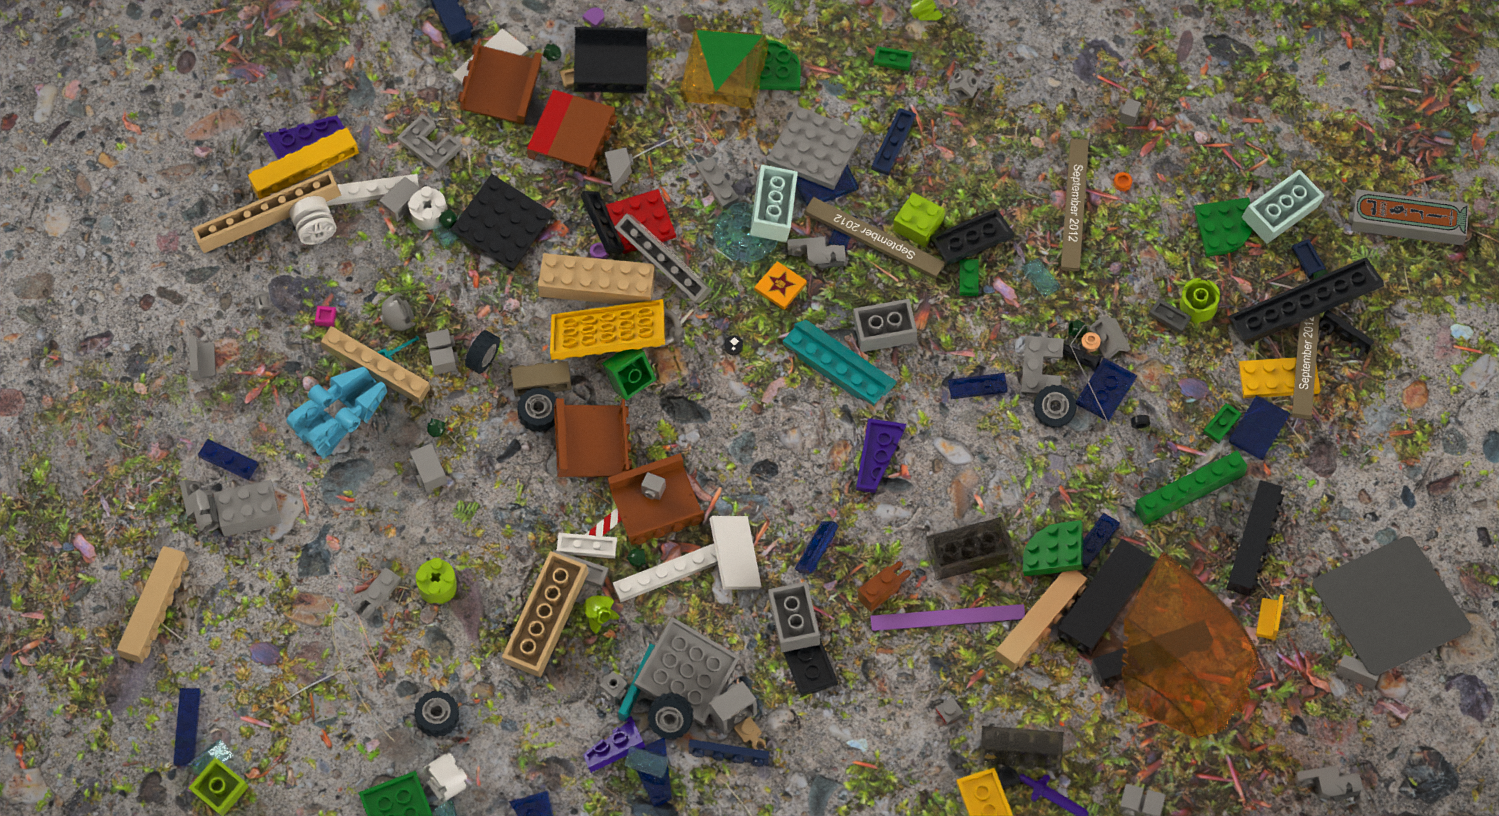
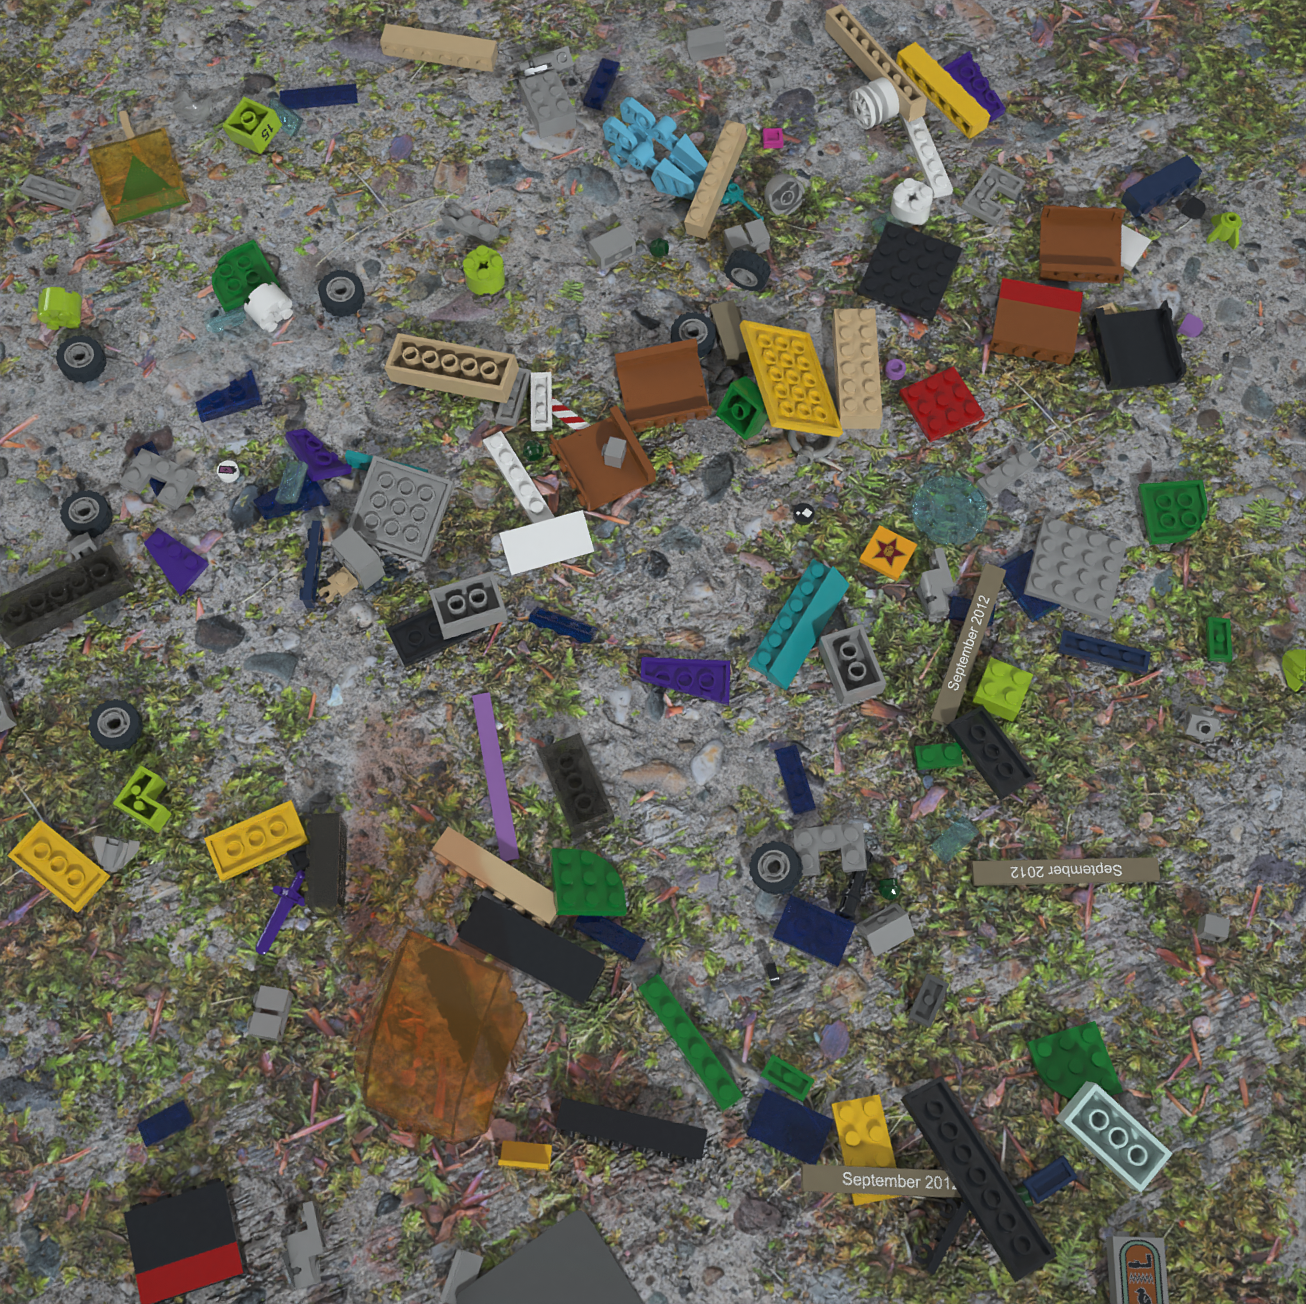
camera: 80 degrees right, 5 degrees up
light grey panel [380,177,421,222] -> none
dark green plate [439,209,457,229] -> none
dark green plate [543,43,562,61] -> none
black plate [580,191,625,254] -> none
lime brick [583,595,620,633] -> none
light grey brick [599,671,628,706] -> none
light grey slope [605,148,634,192] -> none
light grey brick [614,213,713,303] -> none
black wheel [647,693,694,739] -> none
clear yellow tile [680,28,769,108] -> none
light aqua brick [750,164,798,242] -> none
dark orange hinge [858,561,911,612] -> none
light grey plate [936,697,964,725] -> none
light grey piece [1070,325,1157,495] -> none
light nougat plate [1081,332,1101,353] -> none
orange tile [1113,172,1132,191] -> none
lime brick [1180,278,1220,323] -> none

